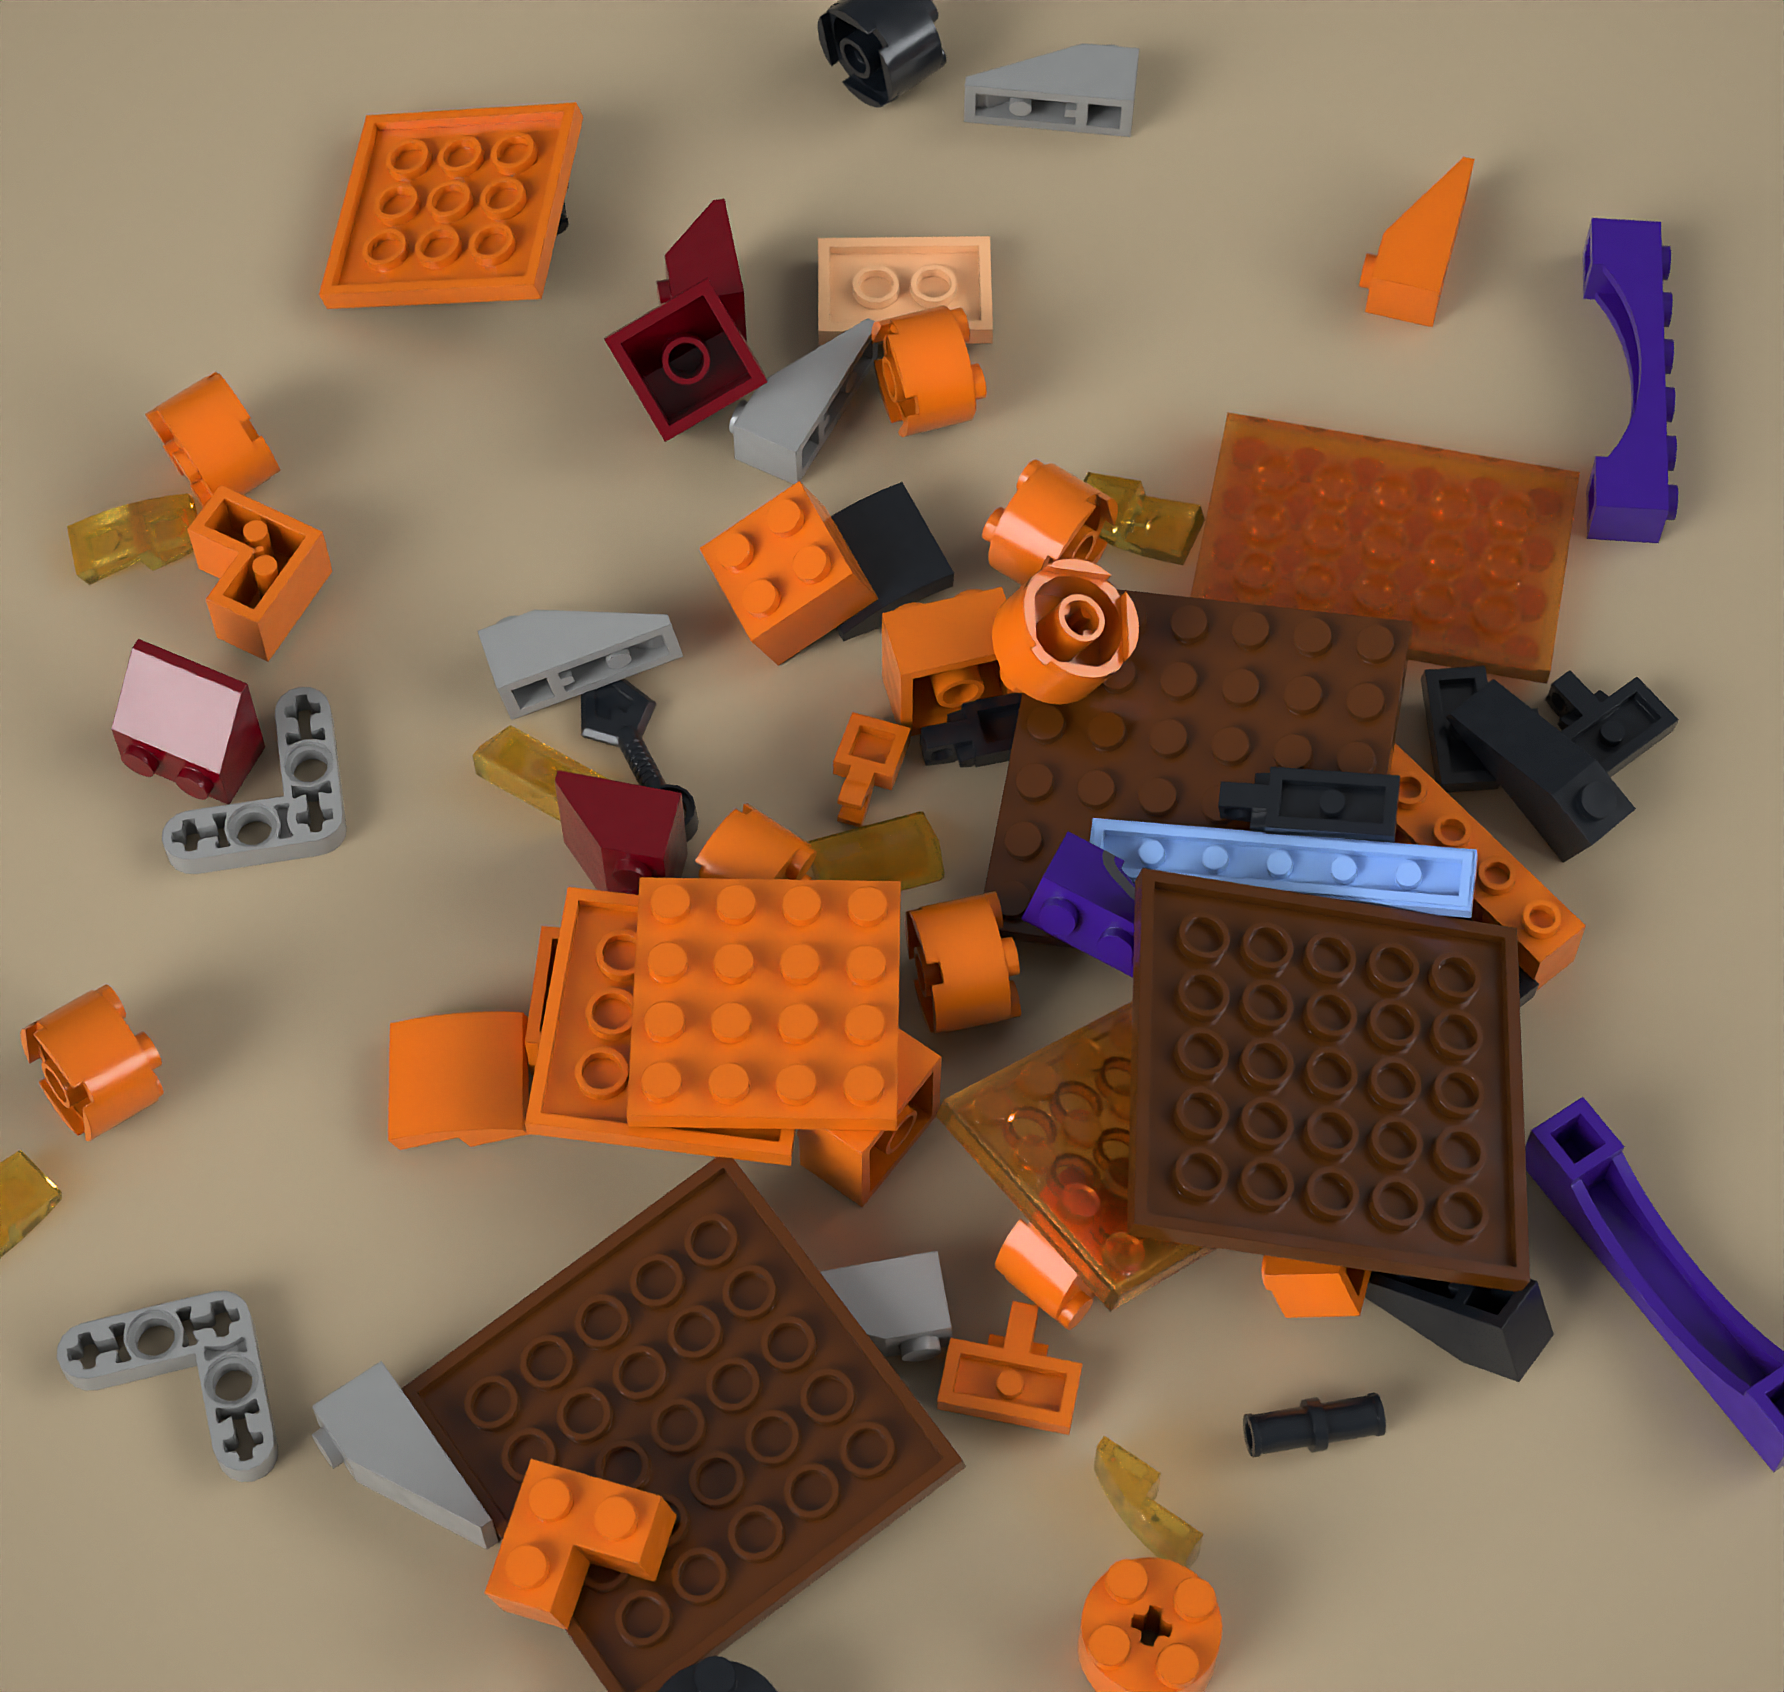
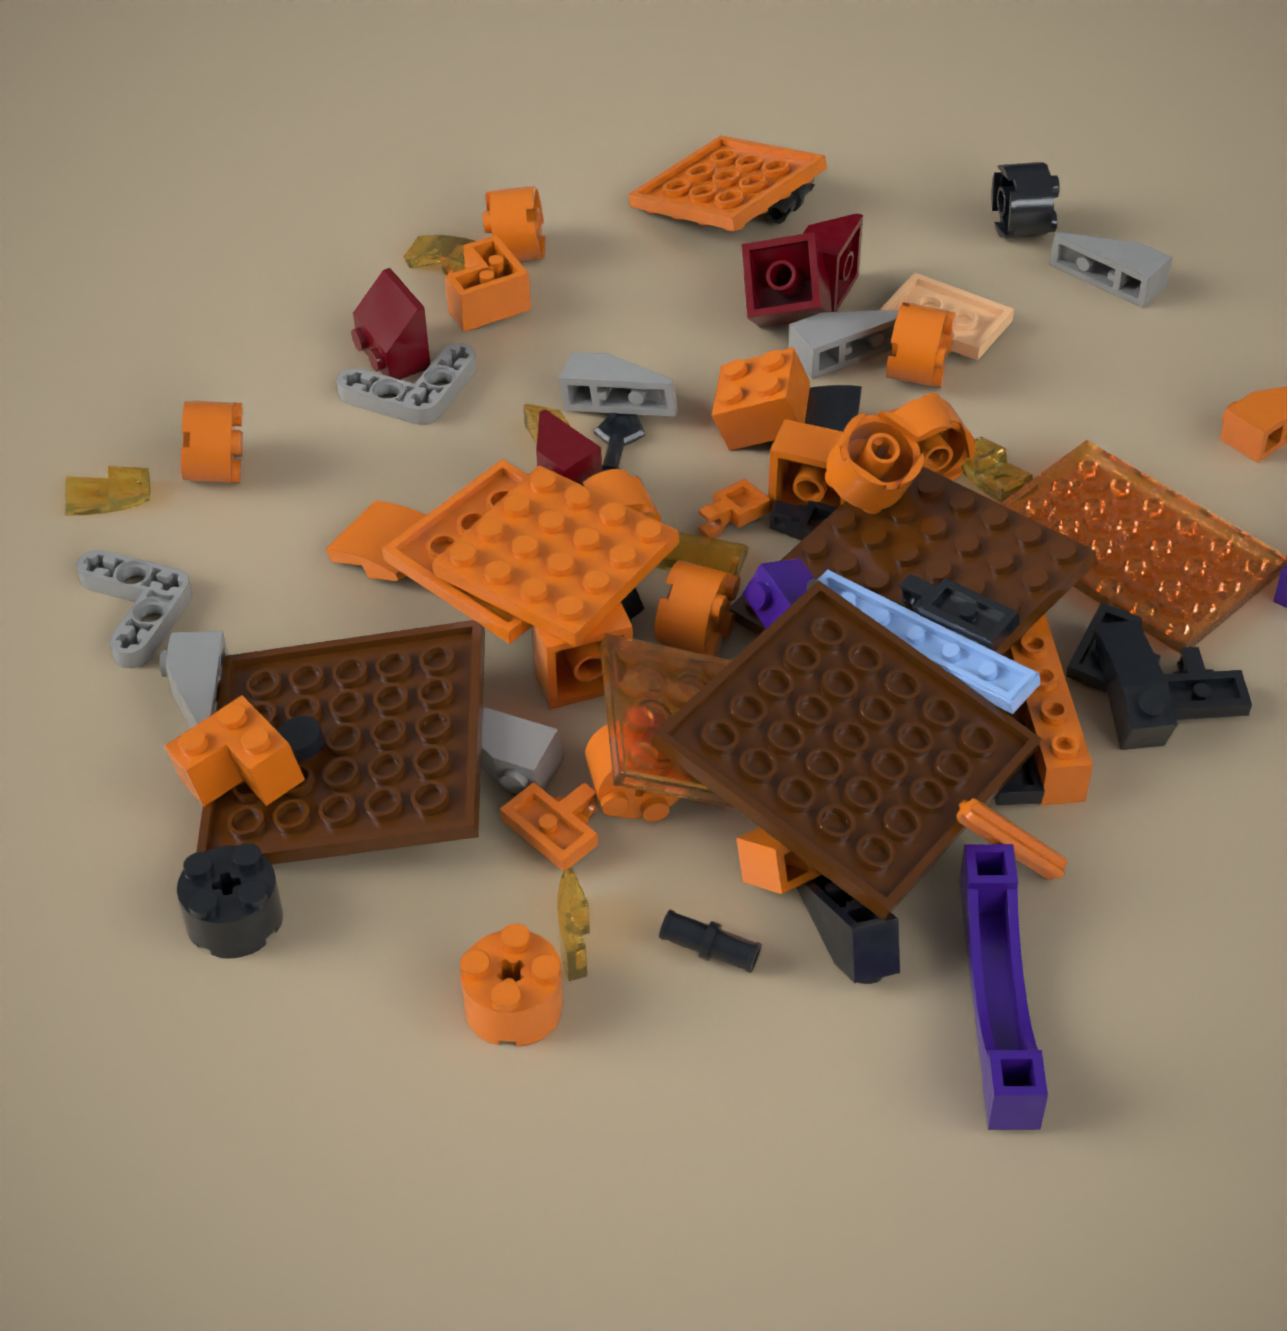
camera: 35 degrees right, 15 degrees down
none -> black tile [277,716,325,761]
none -> orange axle [956,798,1067,880]

